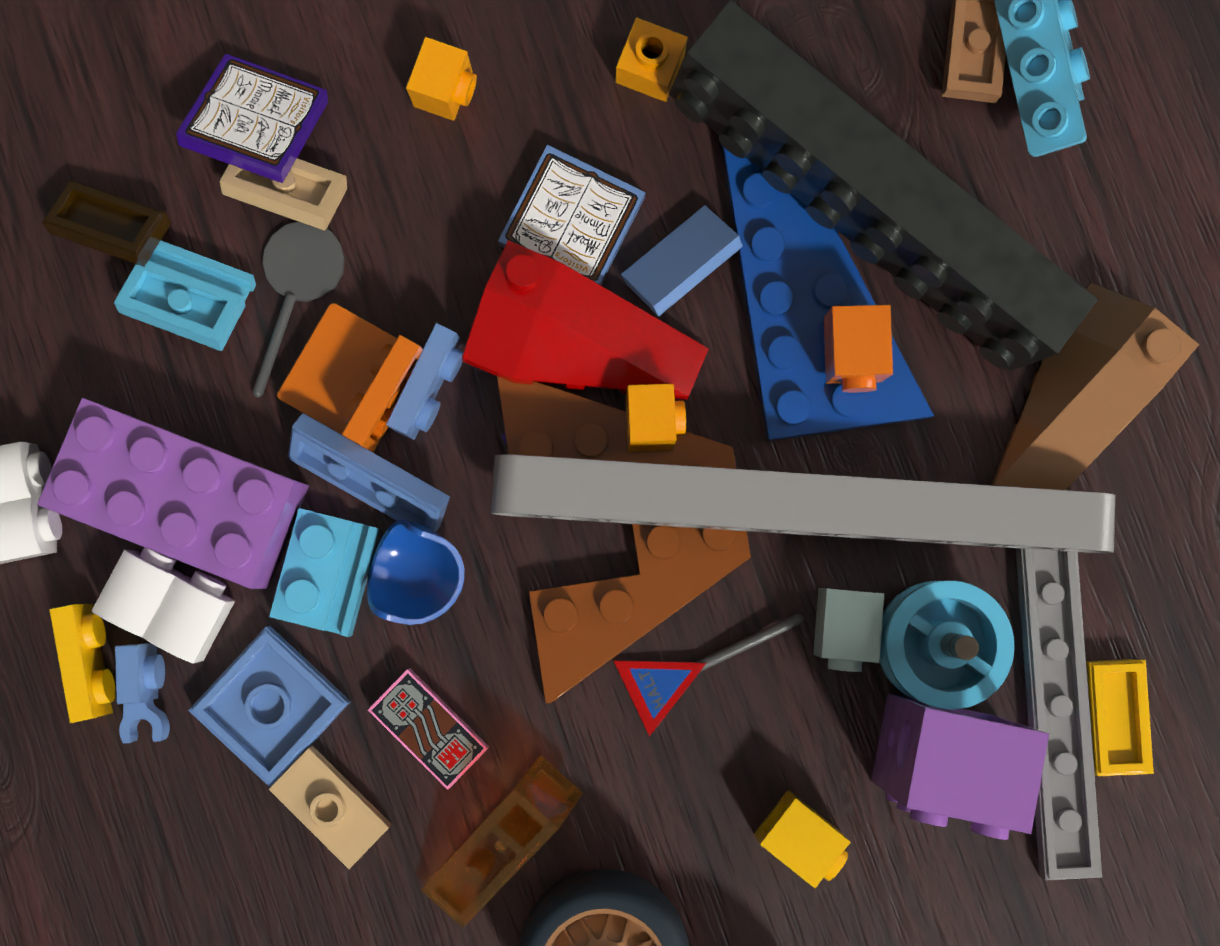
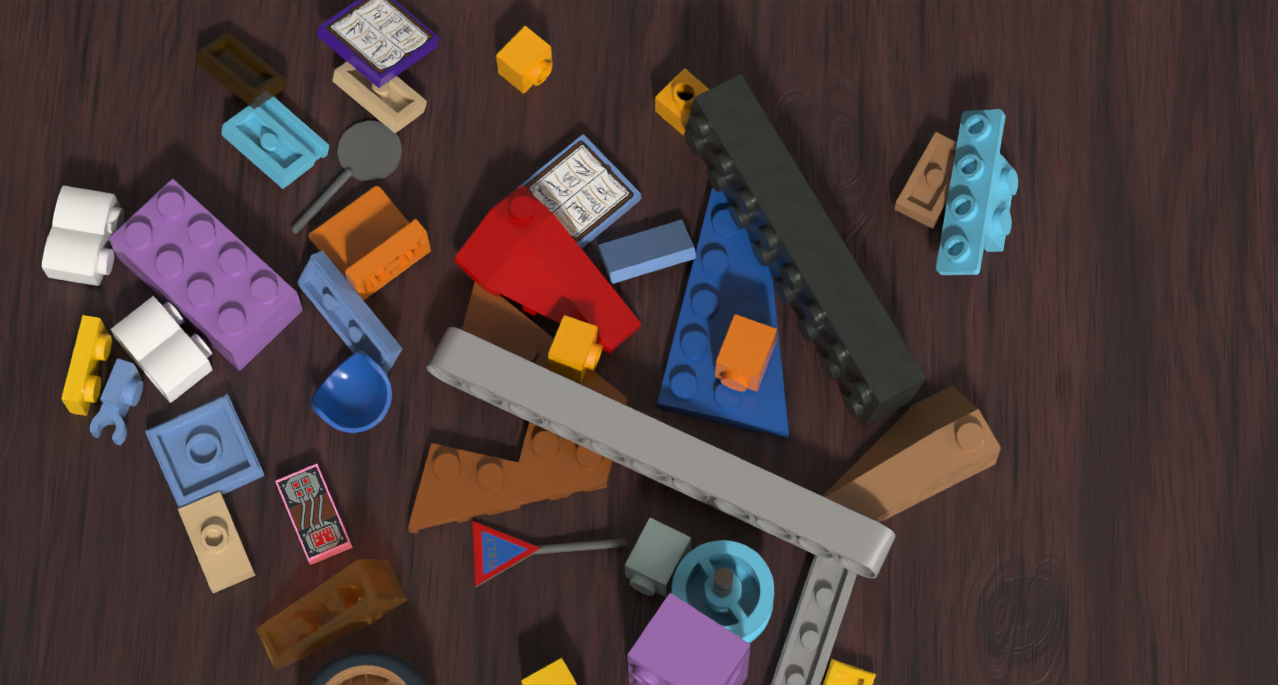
camera: 25 degrees right, 15 degrees down
medium azure plate [269,508,381,637] -> none
medium blue plate [386,323,464,440] -> none

